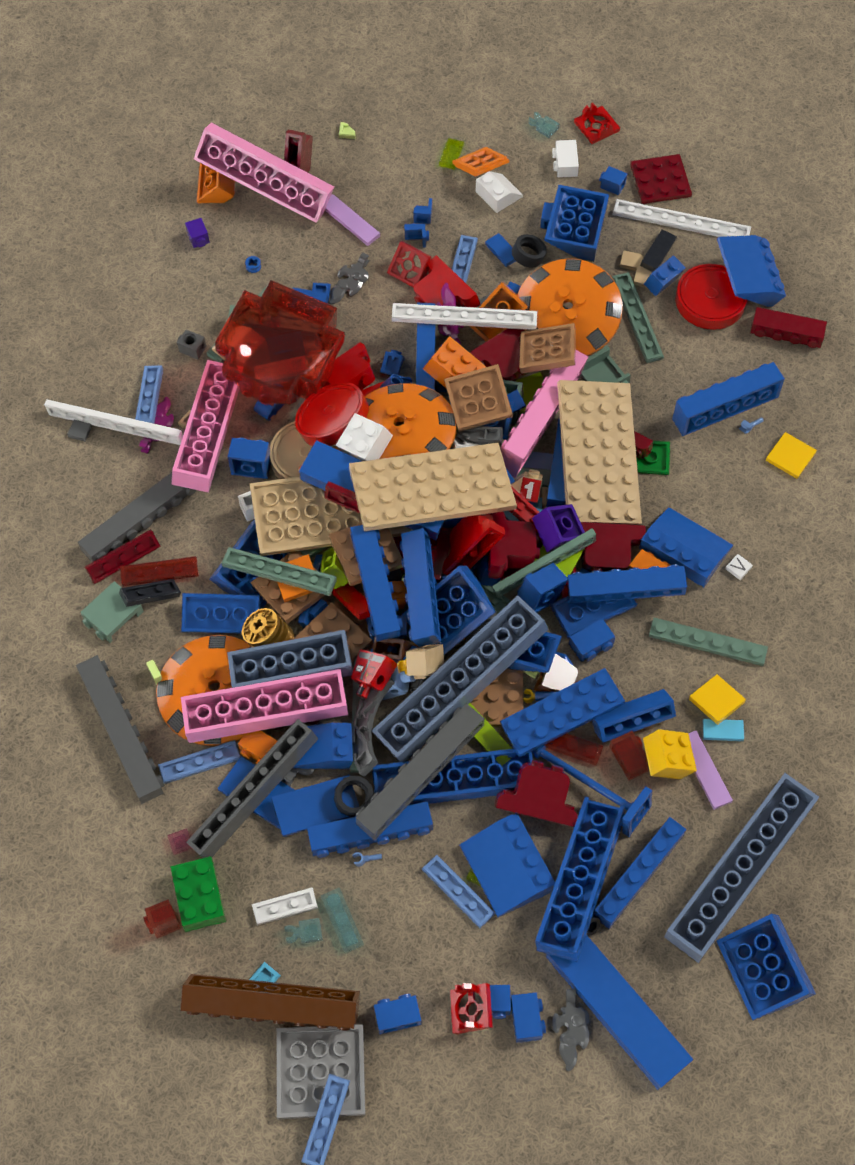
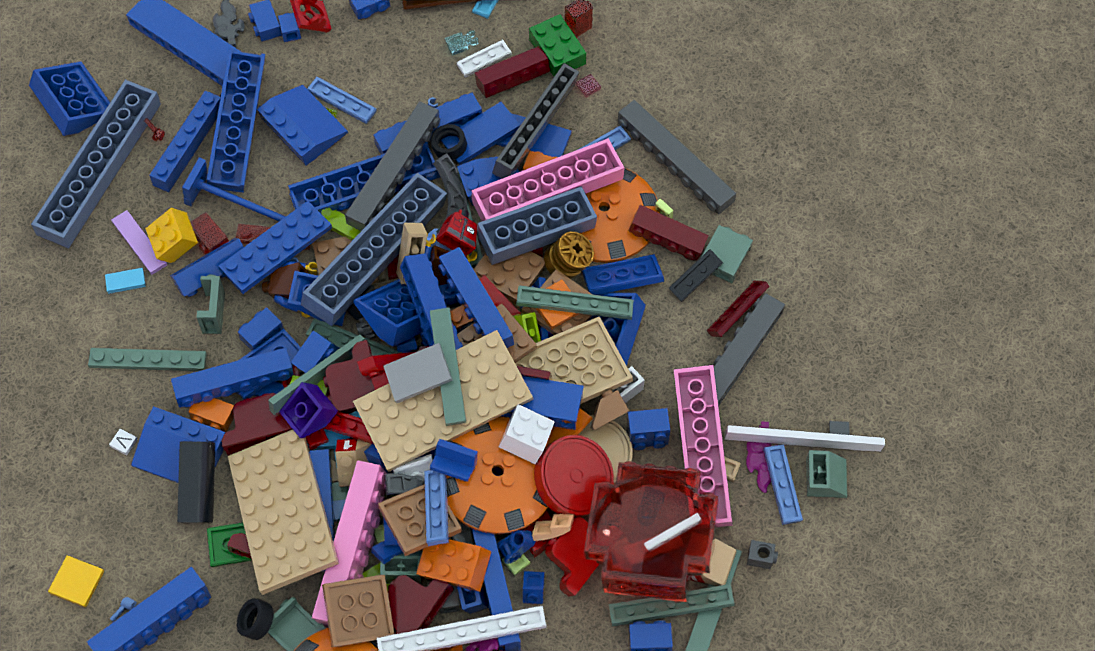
camera: 165 degrees right, 0 degrees up
clear red plate [120,556,199,586] -> none
clear light blue plate [320,887,364,954] -> none
dark red brick [494,760,578,827] -> none
yellow tile [689,674,746,725] -> none
none -> clear red hand [144,118,165,141]
none -> black brick [177,441,215,523]
none -> sand green panel [197,274,225,334]
none -> black tyre [236,598,274,640]
none -> light grey tile [384,343,453,403]
none -> medium blue tile [424,470,449,546]
none -> sand green tile [430,307,467,426]
none -> blue panel [430,439,478,482]
none -> dark red brick [475,46,550,98]
none -> light nougat slope [532,514,574,541]
none -> medium nougat slope [590,389,629,431]
none -> dark red brick [628,205,709,261]
none -> white tile [644,513,702,552]
none -> sand green slope [806,450,847,498]

